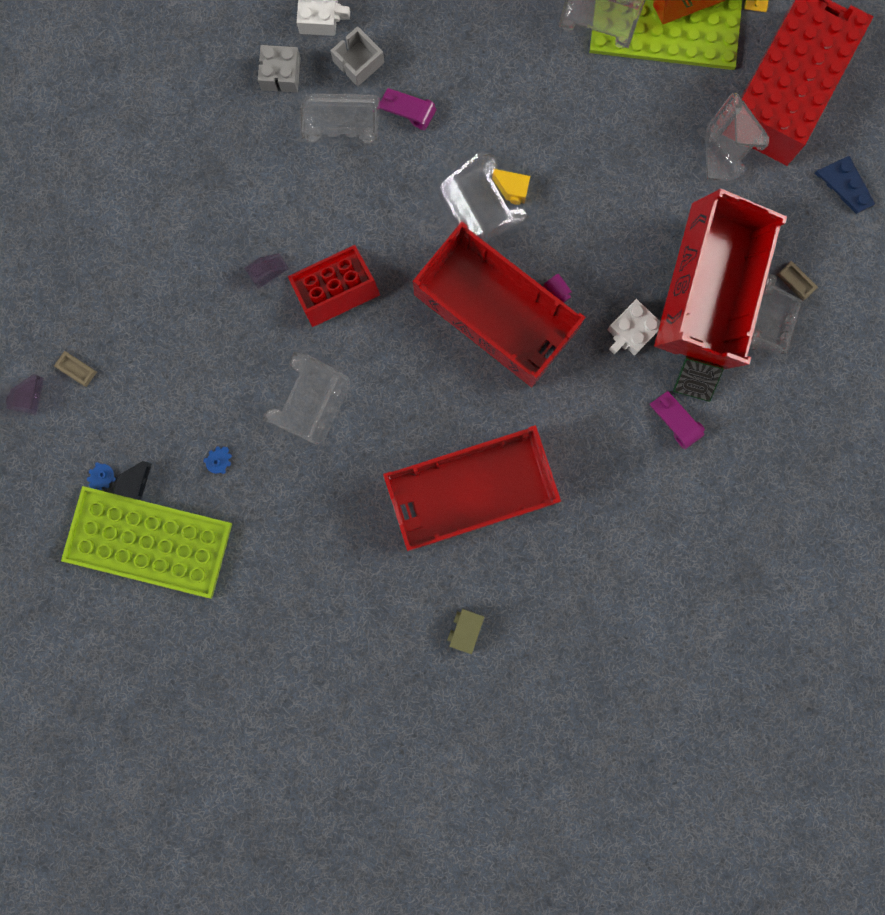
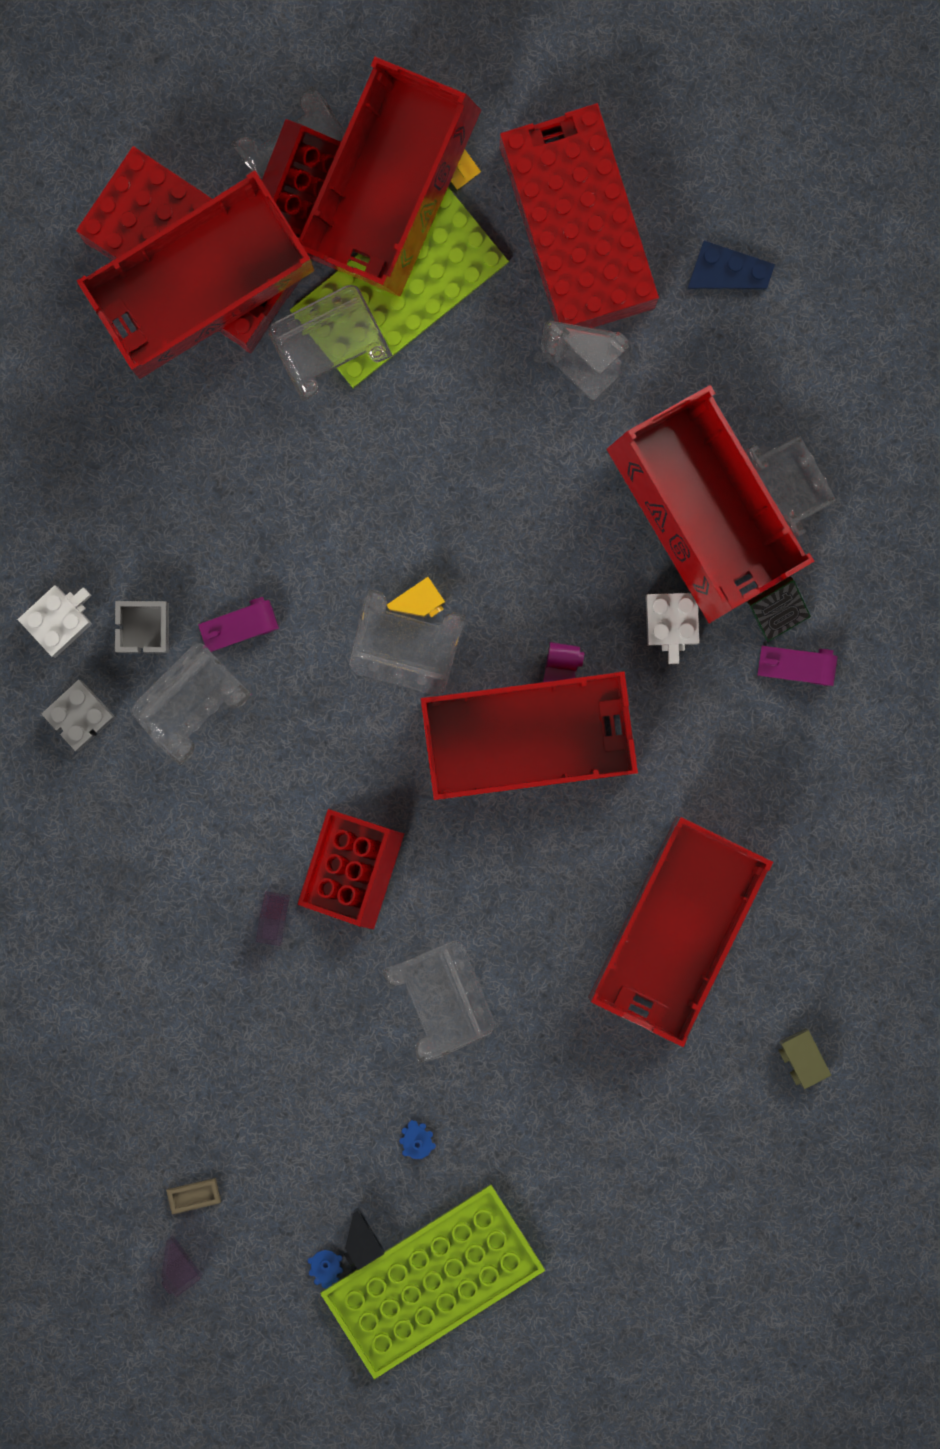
camera: 45 degrees left, 5 degrees up
dark tan tile [777,261,818,301] -> none

